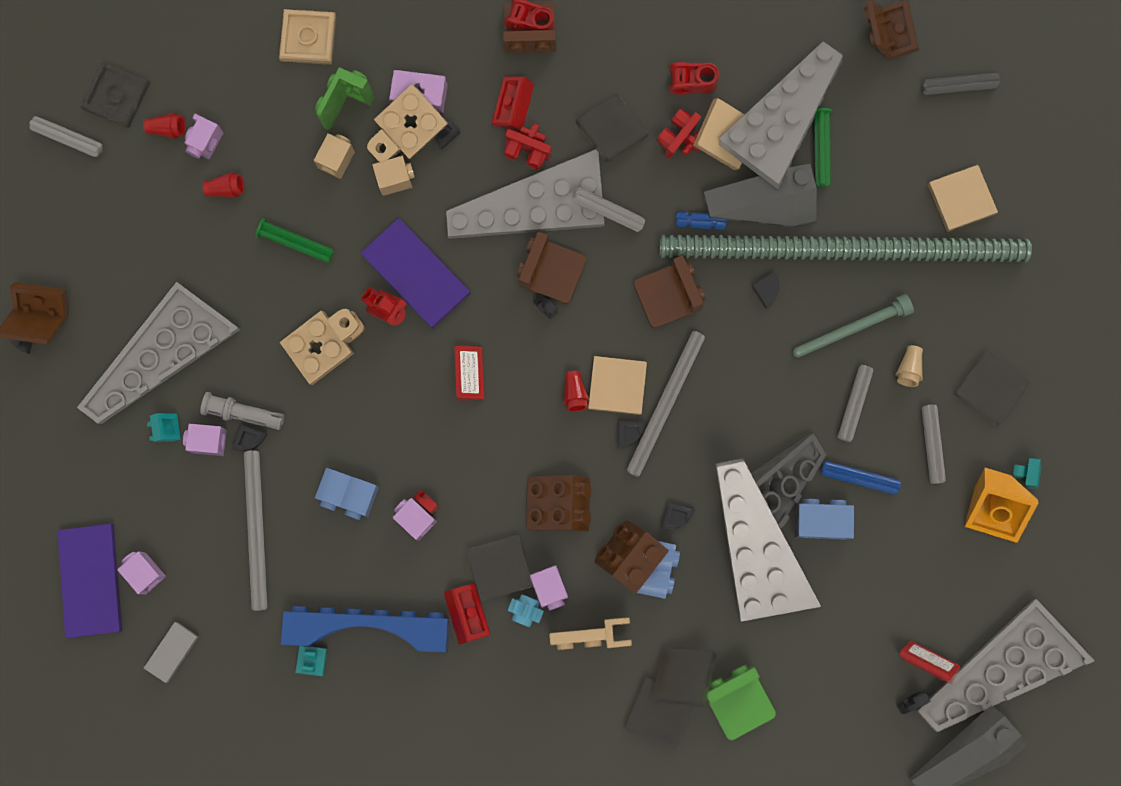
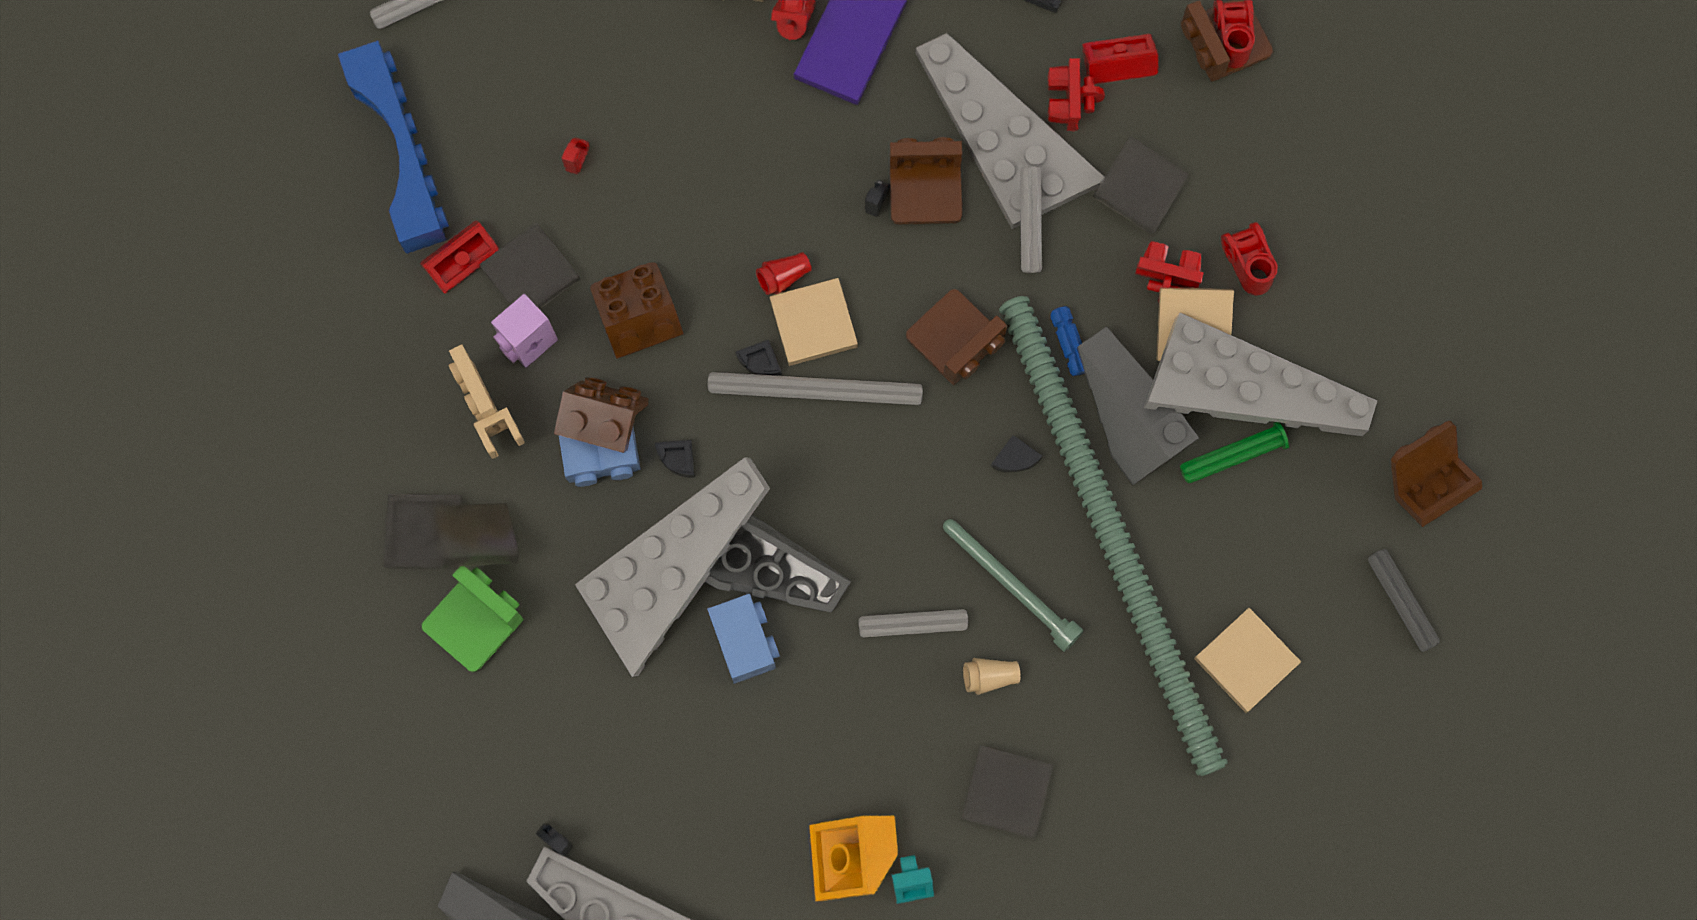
camera: 65 degrees right, 5 degrees down
teal tile [295,646,328,676] -> none
medium blue brick [315,468,379,520] -> none
lavender brick [393,498,437,541] -> none
slope [455,346,485,401] -> none
medium azure gear [508,594,544,627] -> none
blue axle [821,461,901,495] -> none
slope [899,641,960,684] -> none
light grey axle [922,405,946,484] -> none

